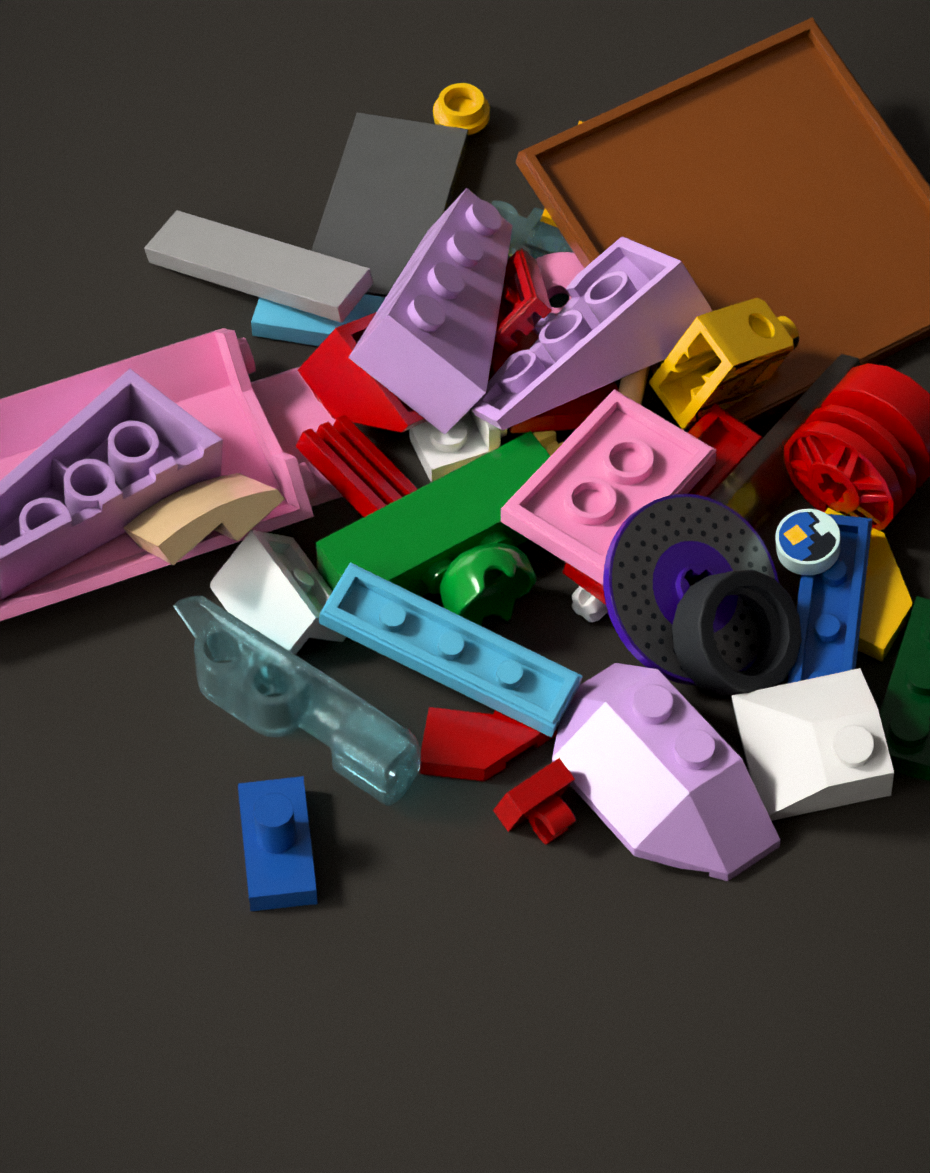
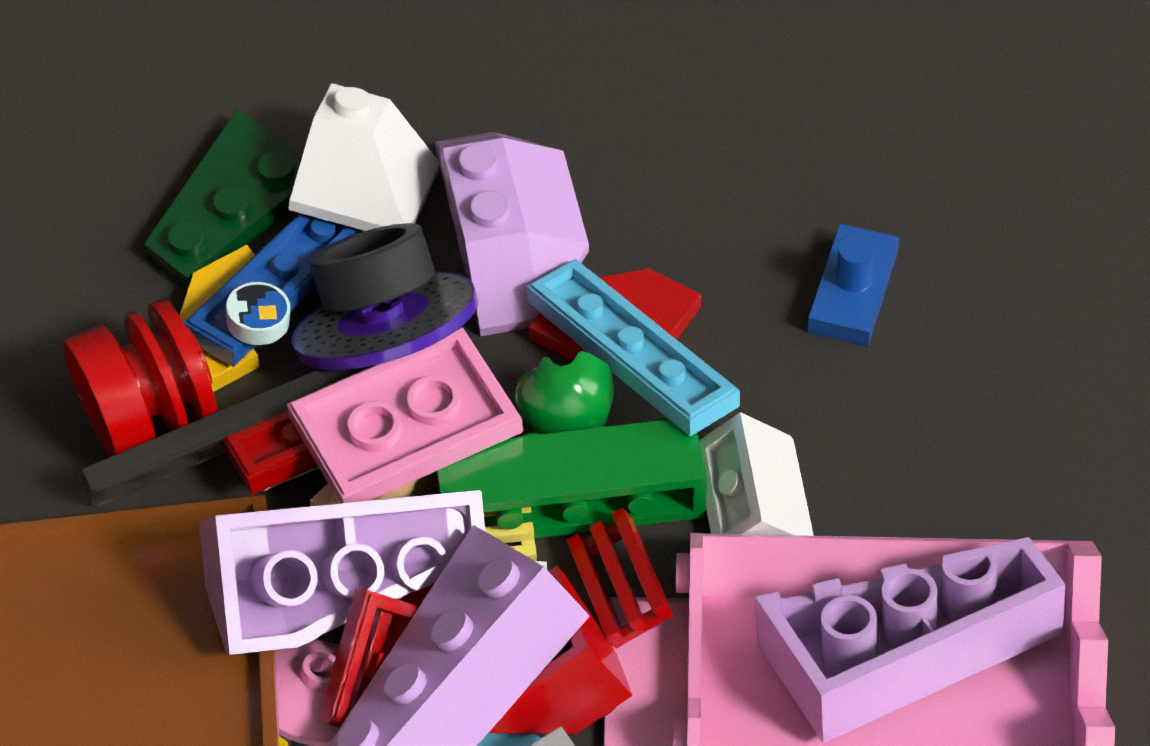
camera: 155 degrees left, 0 degrees up
tan slope [123,473,285,565] -> none
clear light blue panel [173,595,421,806] -> none
red tile [493,757,576,845] -> none
yellow torso [648,297,799,430] -> none

